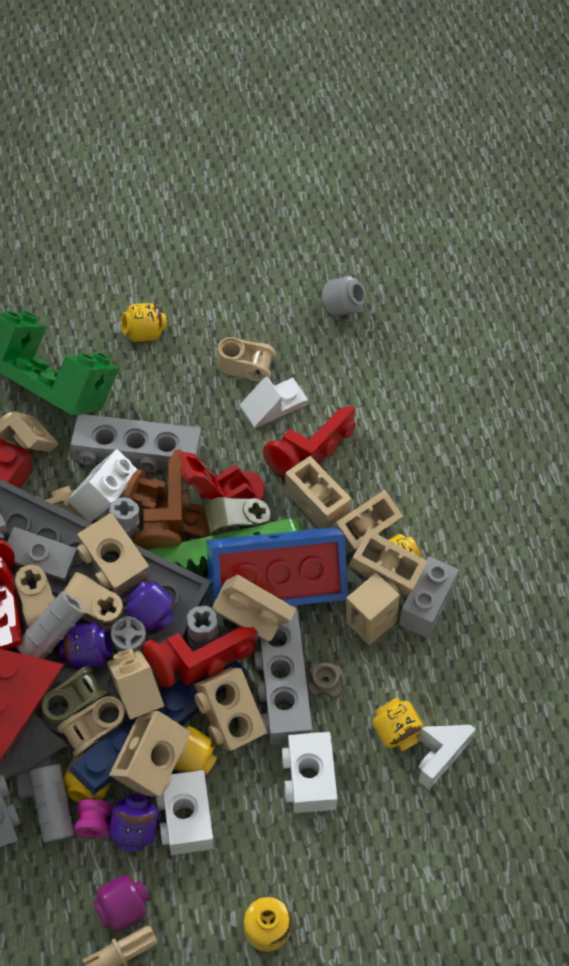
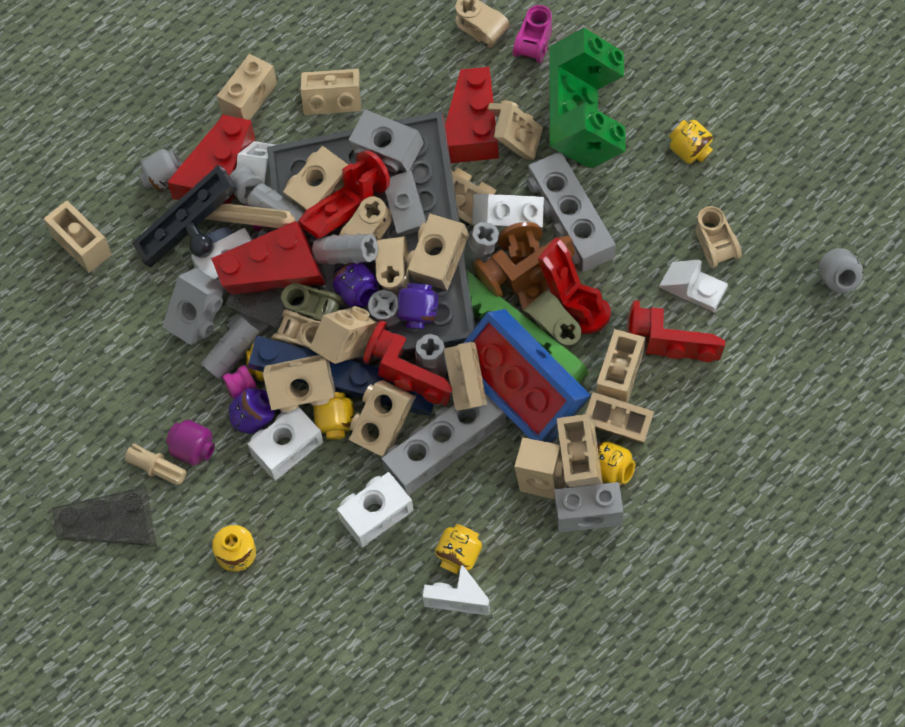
camera: 65 degrees right, 5 degrees up
dark tan plate [308,663,343,697] -> none

